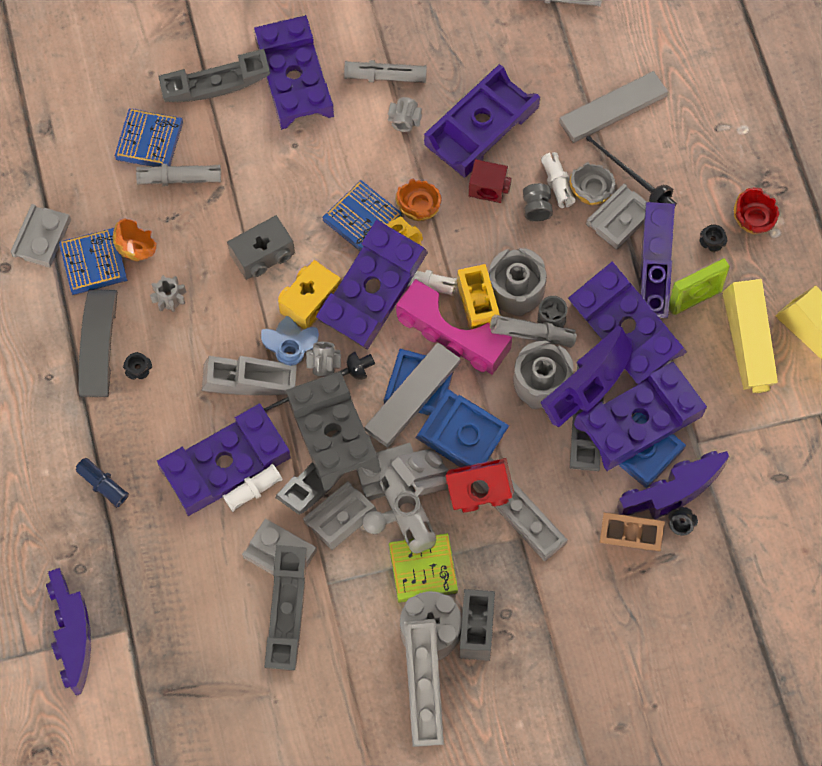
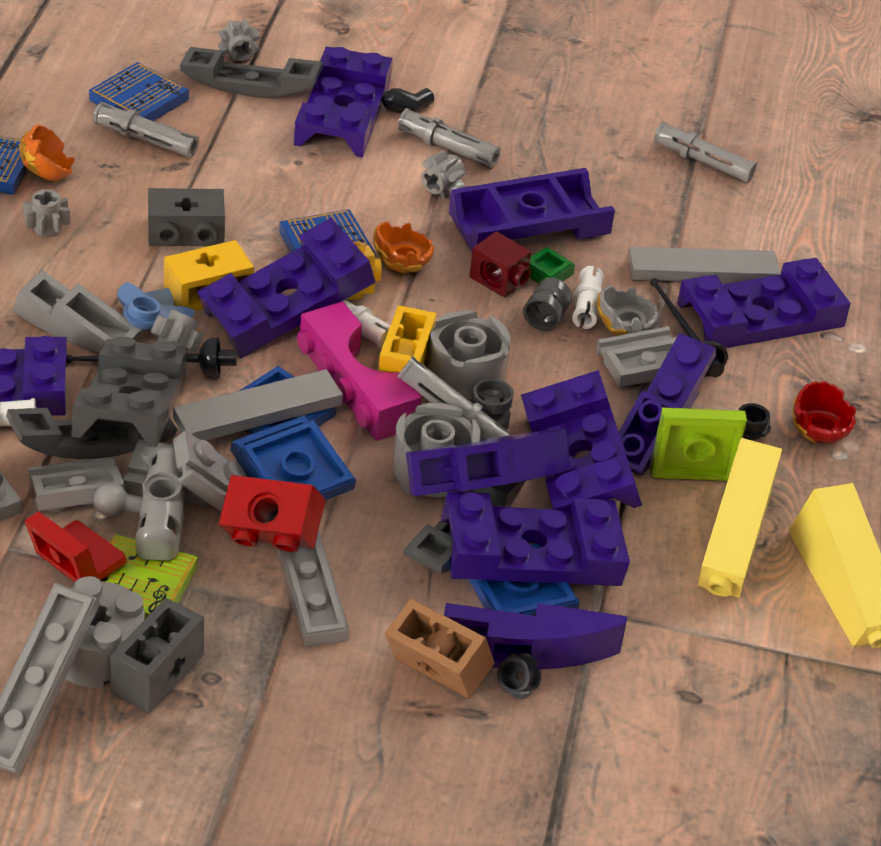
camera: 20 degrees right, 25 degrees down
none -> red panel [24,511,127,582]
none -> light grey gear [218,19,261,63]
none -> black arm [382,88,435,114]
none -> green tile [530,247,575,283]
none -> dark purple piece [677,258,851,348]

